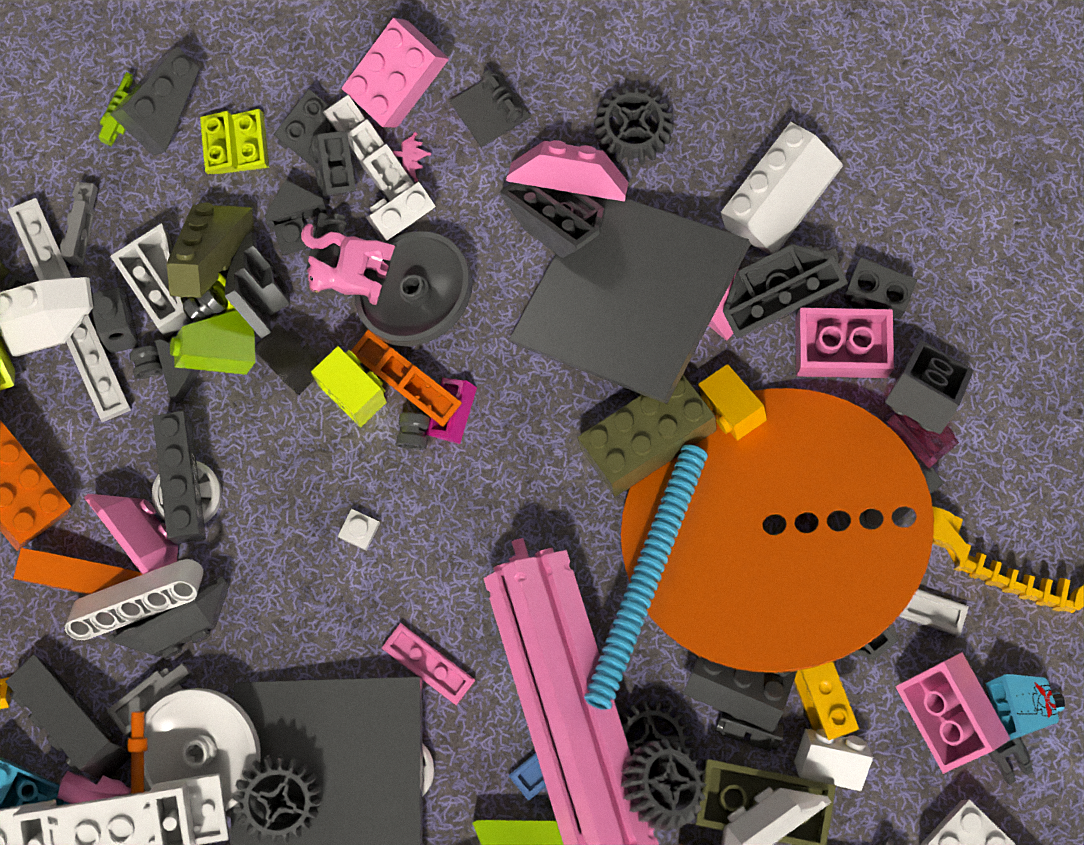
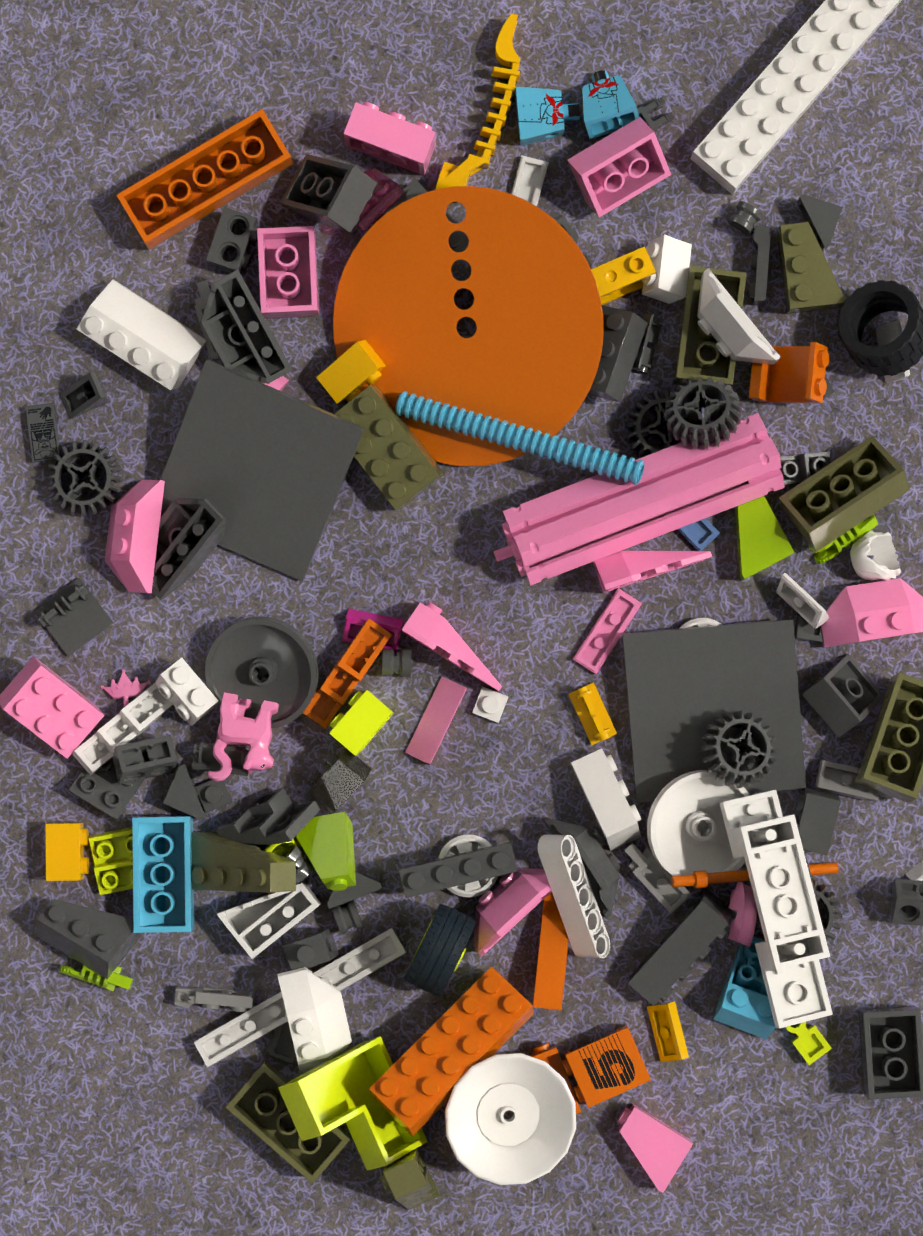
camera: 95 degrees left, 10 degrees up
none -> dark grey tile [25,403,61,463]
none -> yellow brick [45,823,89,881]
none -> dark grey slope [59,371,110,419]
none -> orange brick [116,109,293,250]
none -> medium azure slope [132,816,195,933]
none -> bright pink brick [344,102,436,175]
none -> bright pink wedge [402,601,502,692]
none -> black wheel [404,904,476,997]
none -> bright pink slope [405,676,467,765]
none -> medium azure torso [515,87,580,146]
none -> yellow hinge [568,682,617,746]
none -> white wedge [571,749,642,851]
none -> bright pink wedge [593,551,712,593]

